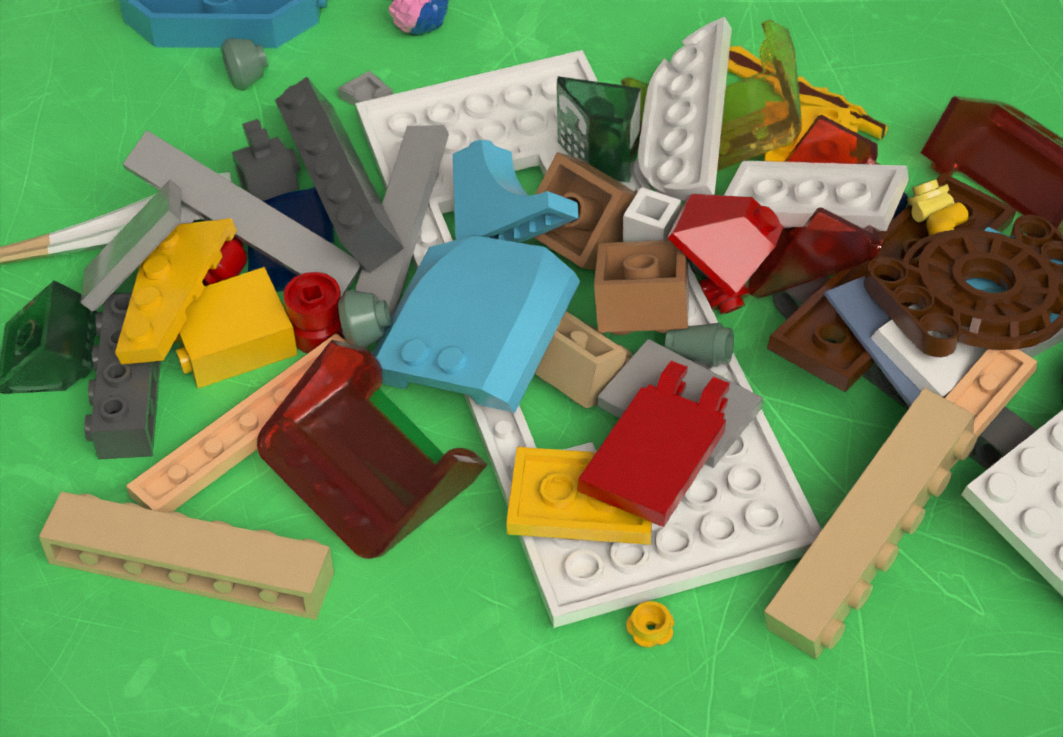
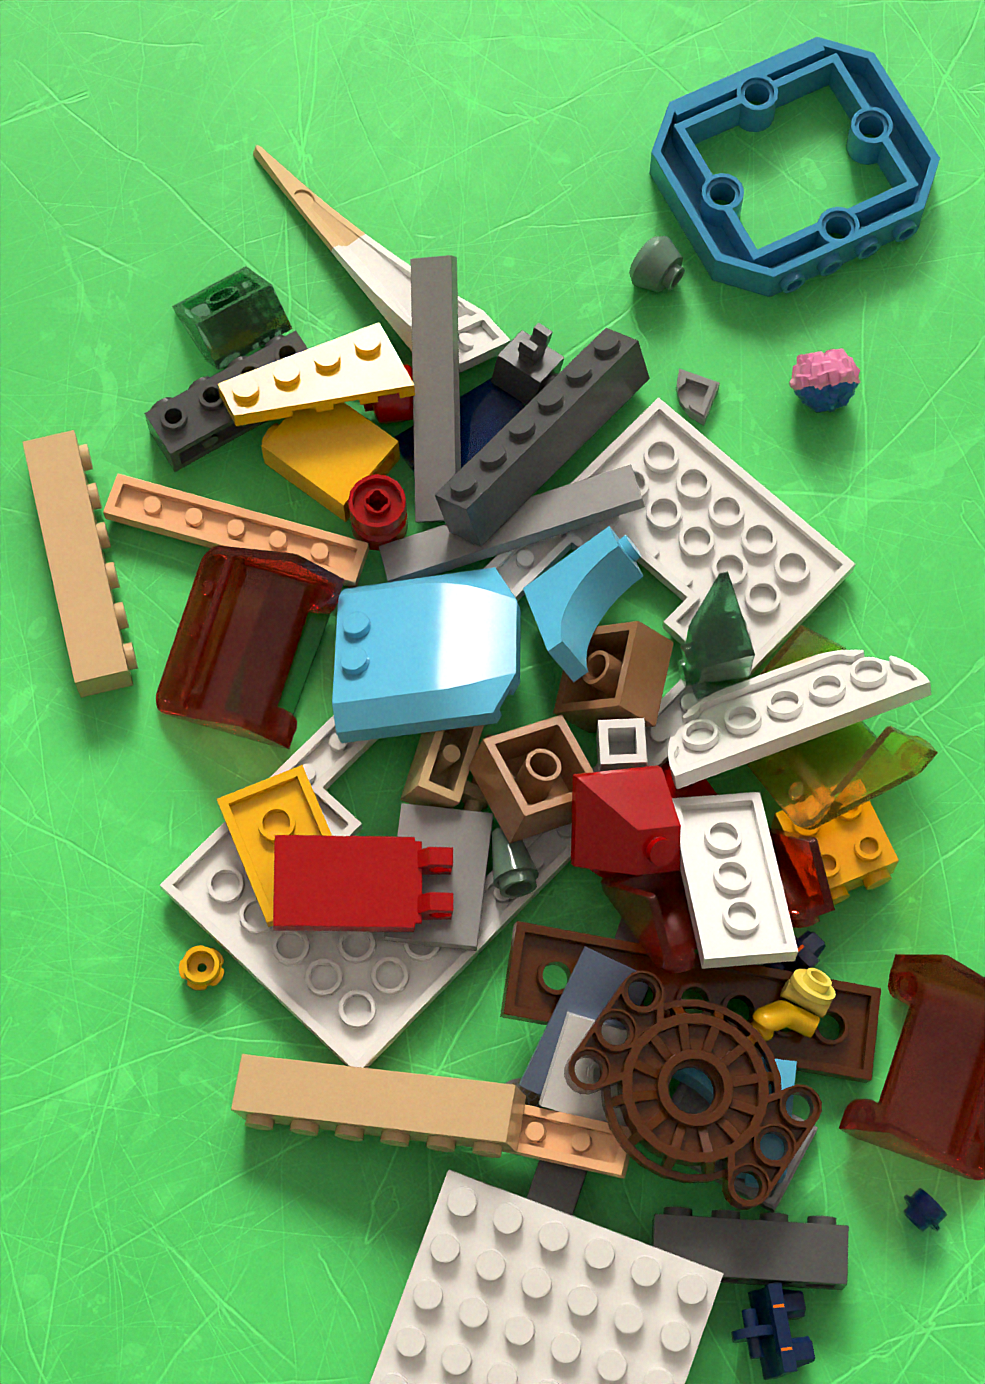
camera: 60 degrees right, 20 degrees up
light grey tile [80,180,181,312] -> none
sand green cone [338,290,391,350] -> none
yellow sword [727,46,888,140] -> none

